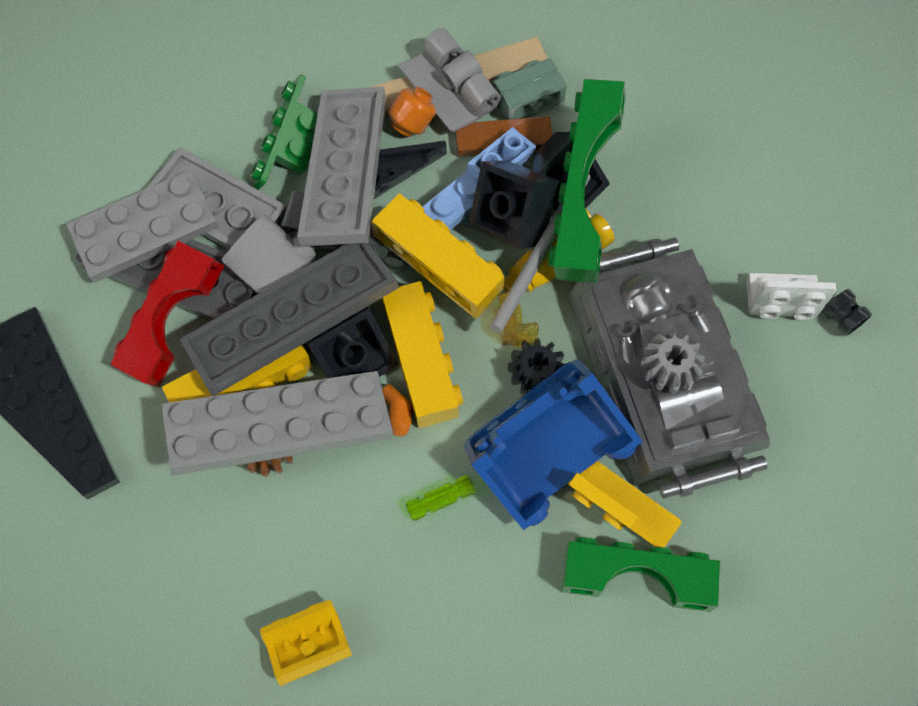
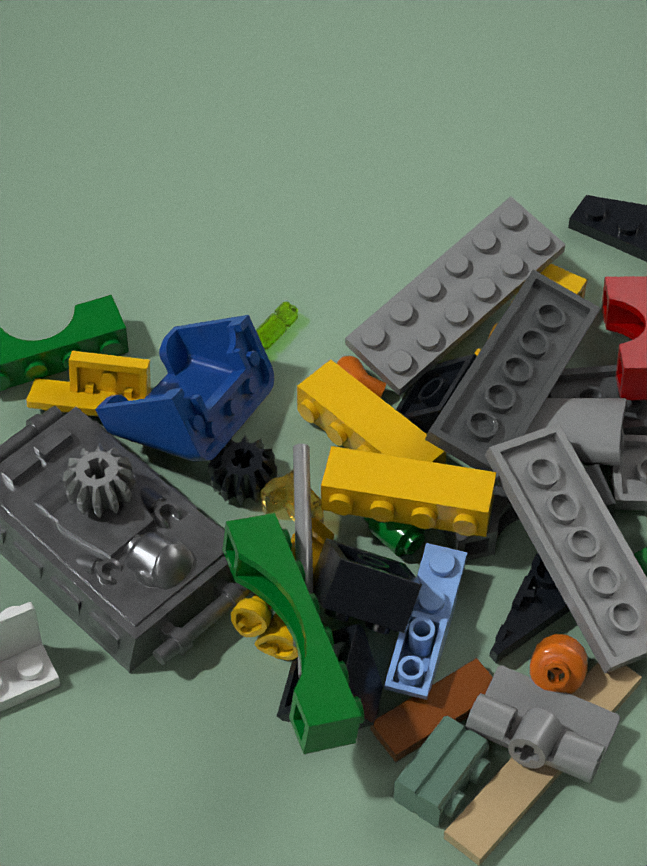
camera: 150 degrees right, 15 degrees down
yellow bracket [259,600,352,686] -> none

